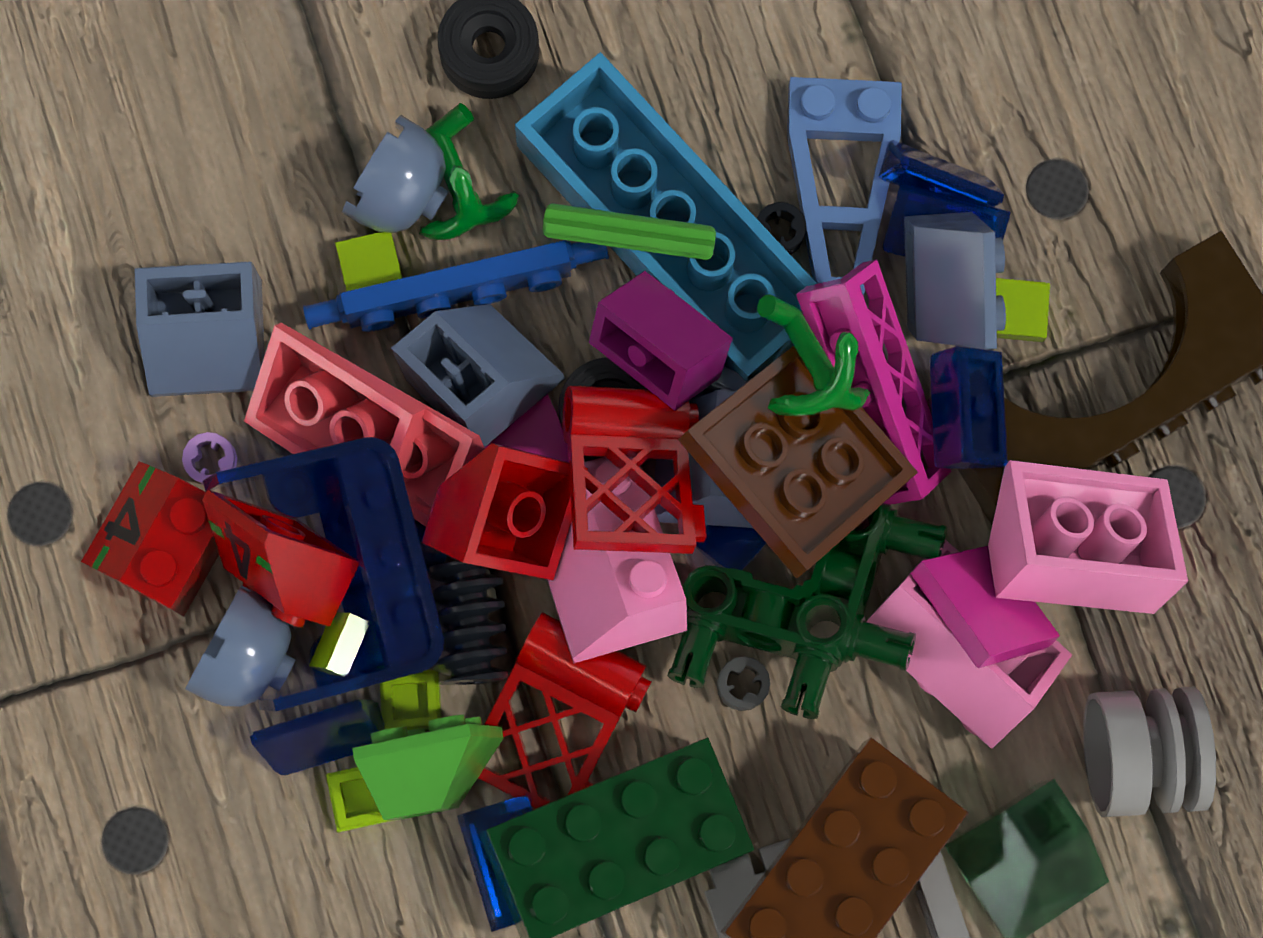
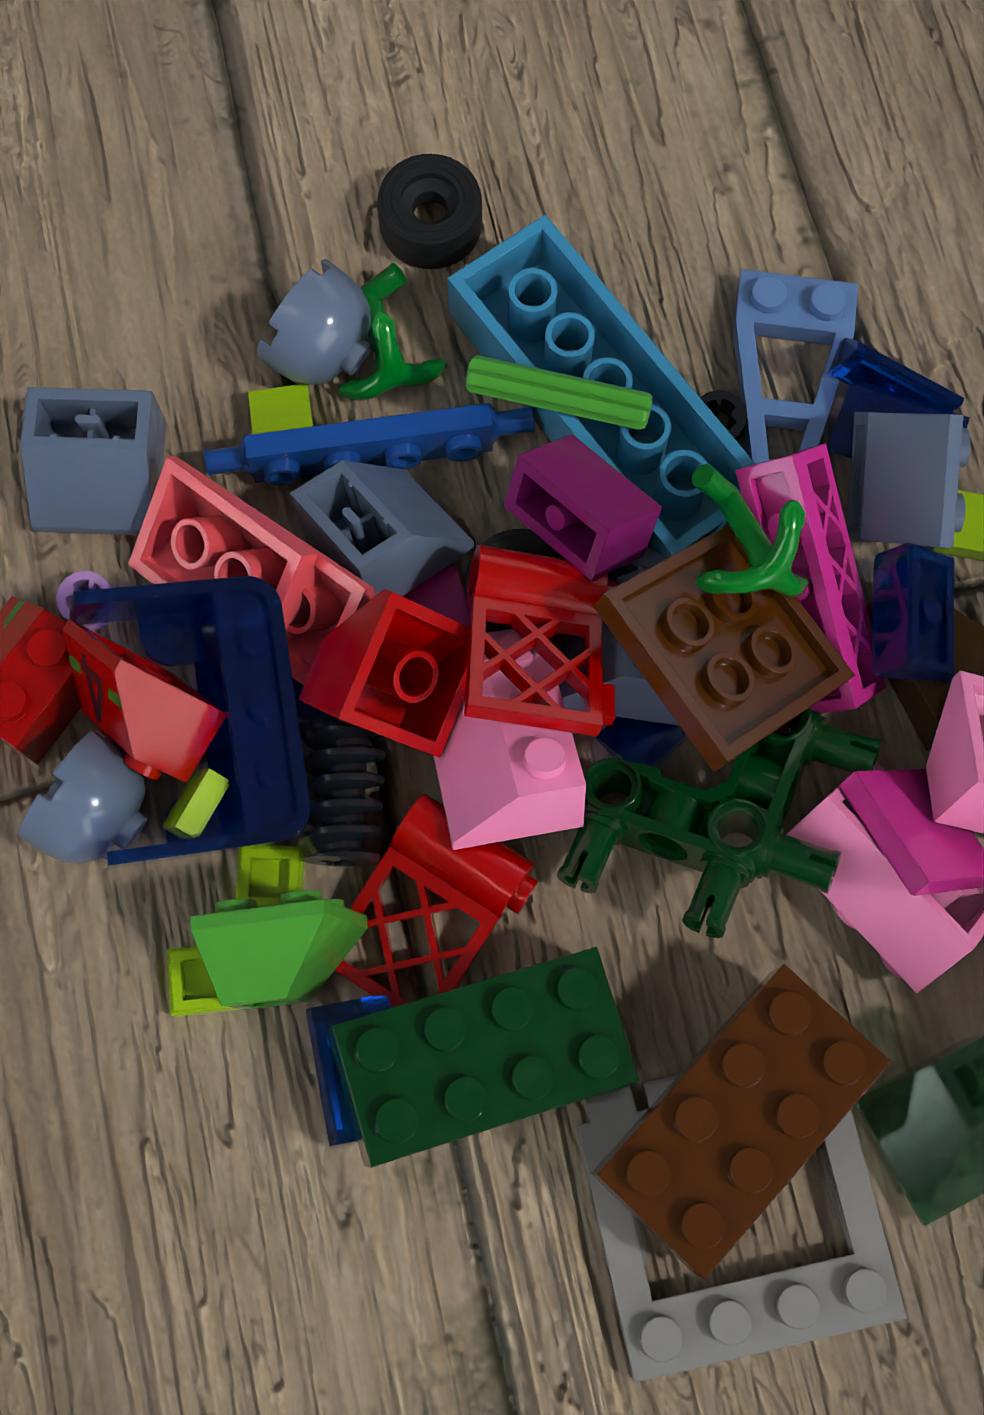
camera: 10 degrees right, 5 degrees down
clear blue slope [250,699,386,776] -> none
dark grey bush [716,656,770,711] -> none

